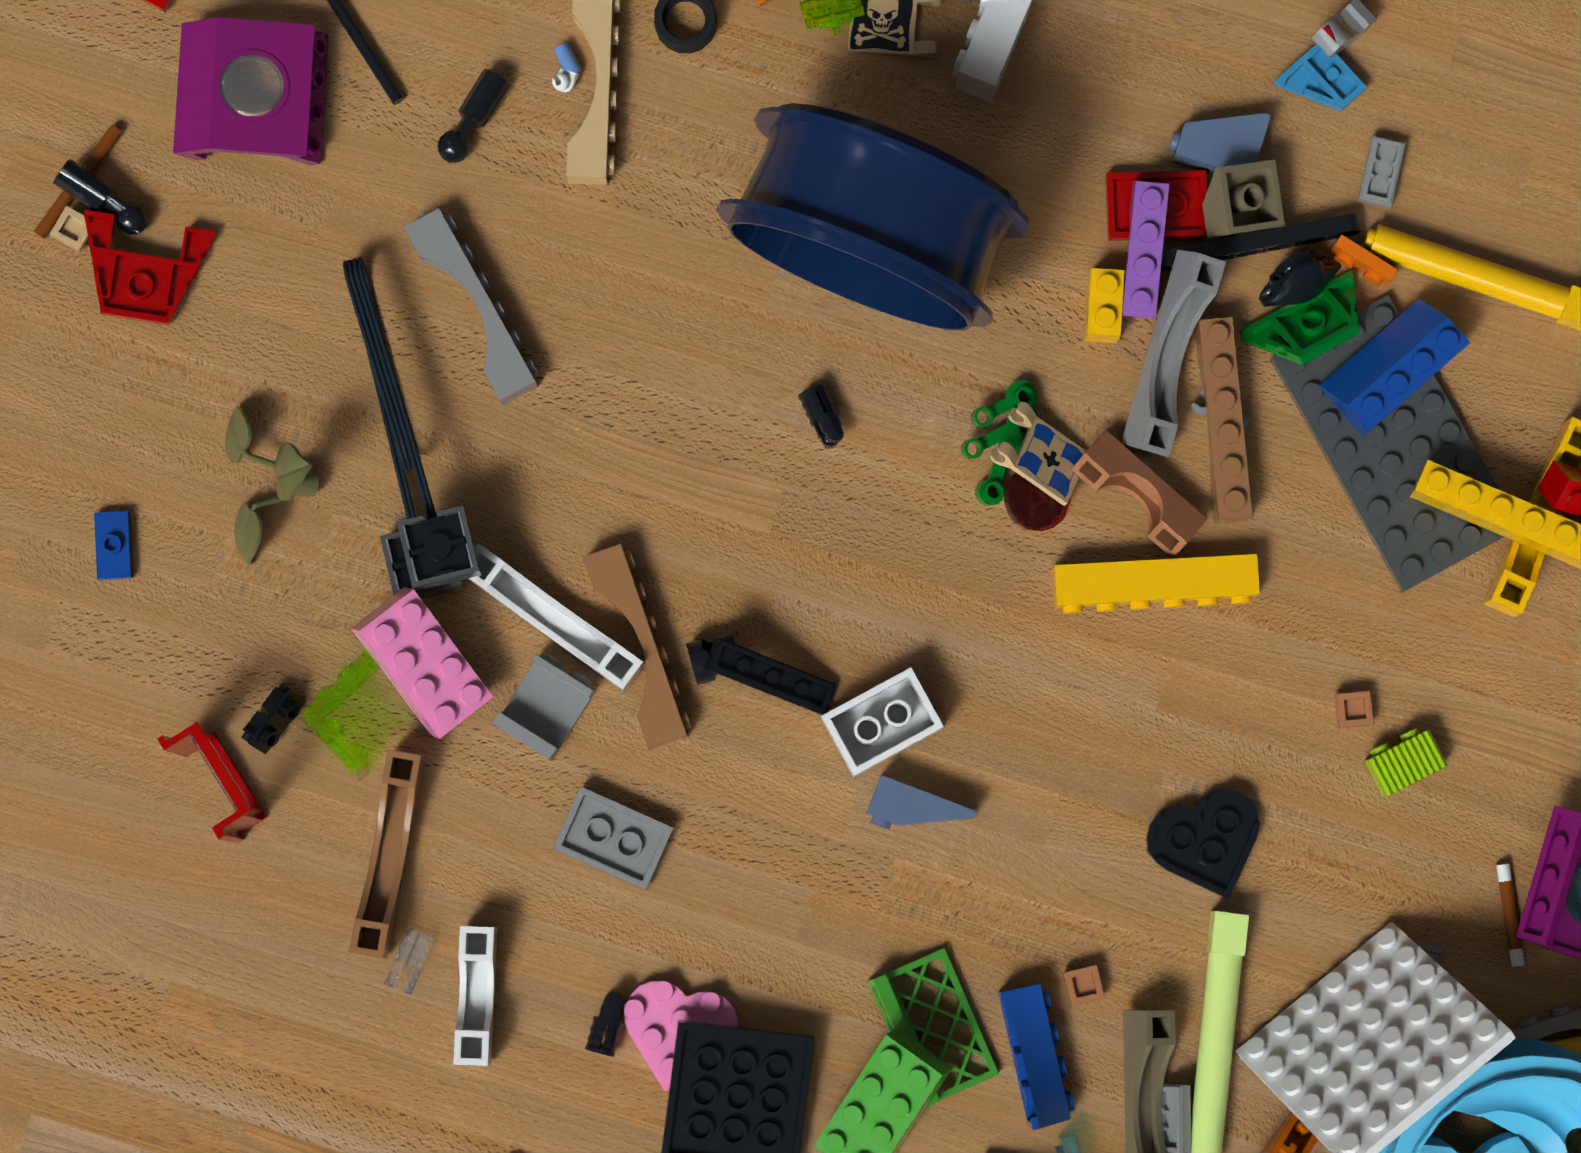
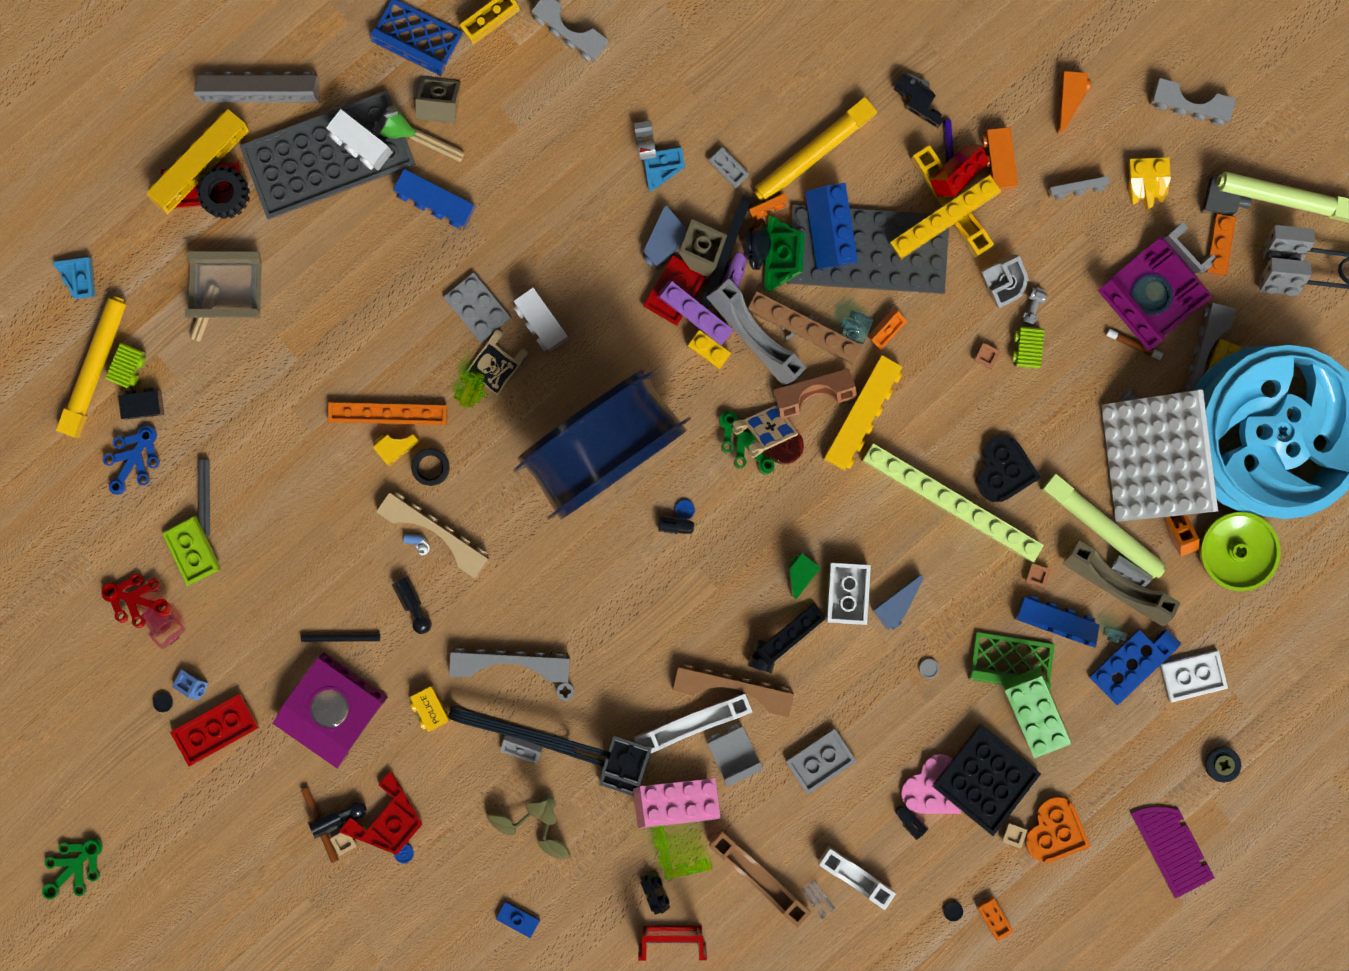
camera: 60 degrees left, 5 degrees up
none -> blue piece [394,844,414,864]
none -> yellow brick [409,685,451,732]
none -> light grey plate [500,735,543,764]
none -> light grey bush [556,683,574,701]
none -> blue piece [675,500,695,519]
none -> medium lavender hinge [722,252,748,288]
none -> green slope [788,553,821,599]
none -> clear light blue brick [841,310,873,344]
none -> yellowish green brick [862,443,1044,562]
none -> orange plate [867,308,907,350]
none -> light grey piece [919,659,939,679]
none -> light grey brick [980,255,1029,308]
none -> light grey bar [1022,287,1047,325]

